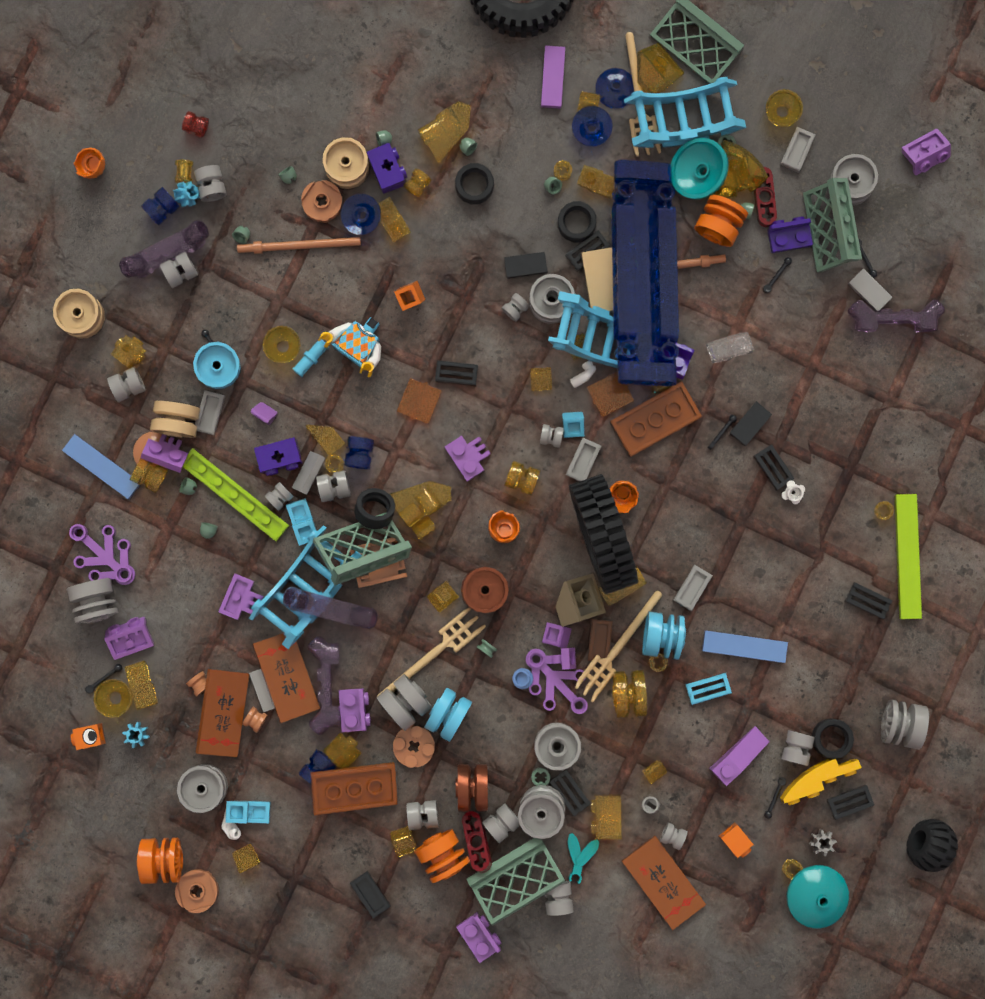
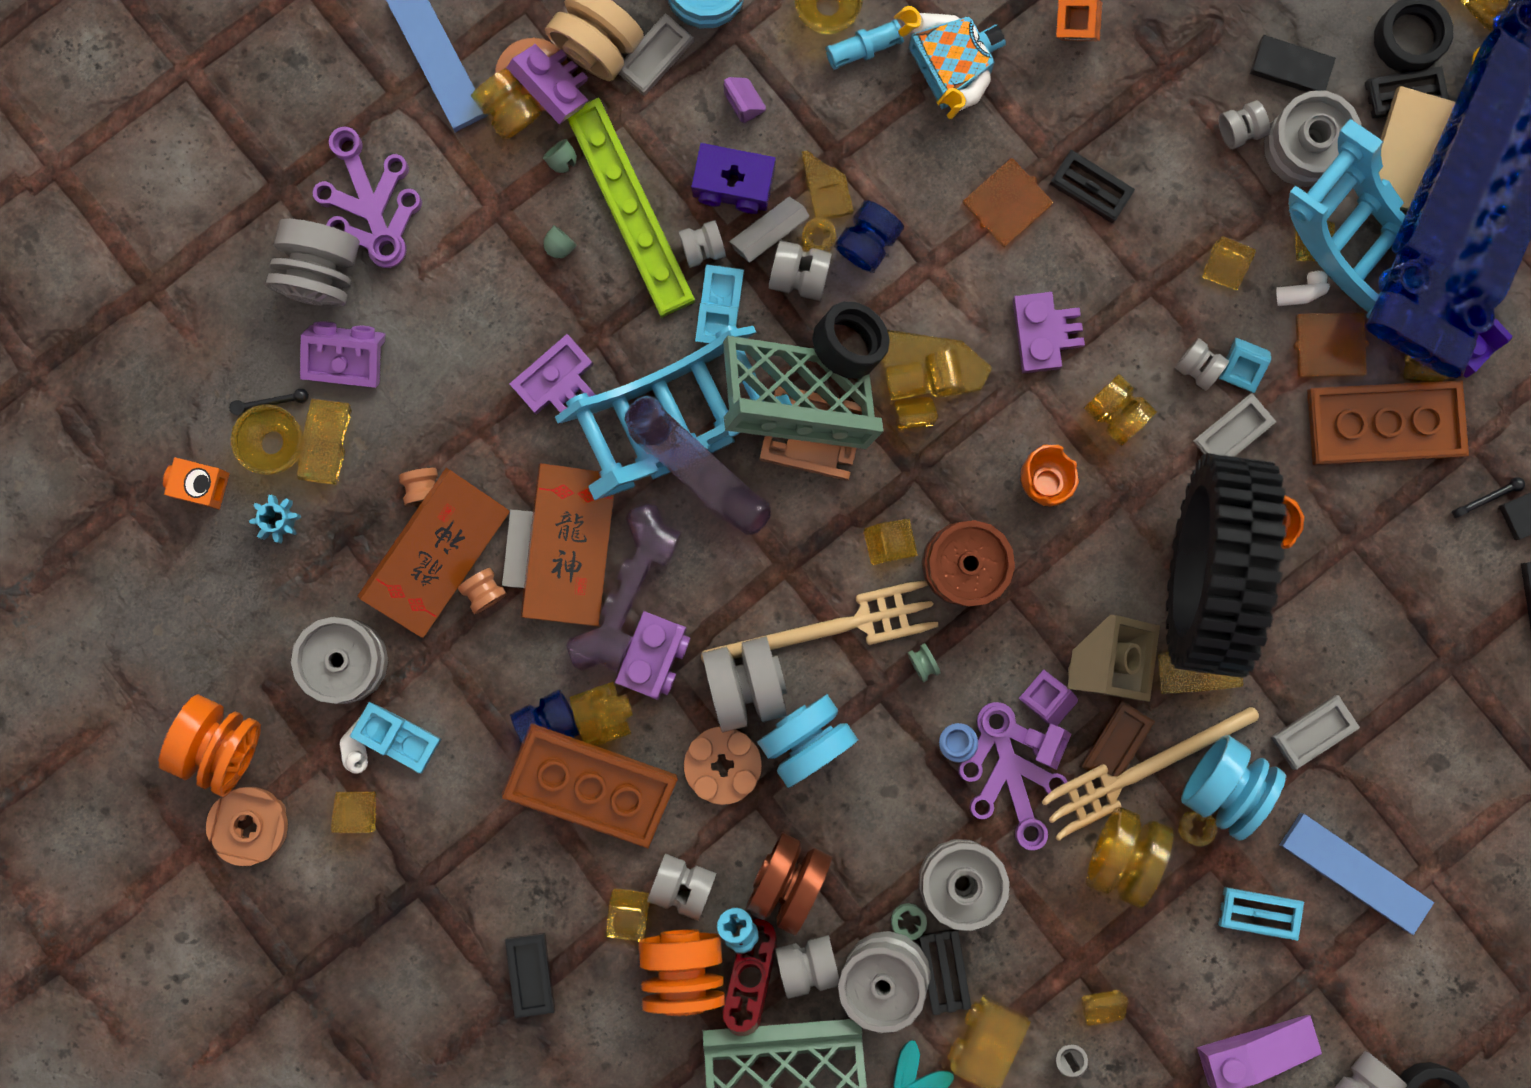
camera: 25 degrees right, 0 degrees up
none -> medium azure bush [717,908,759,953]

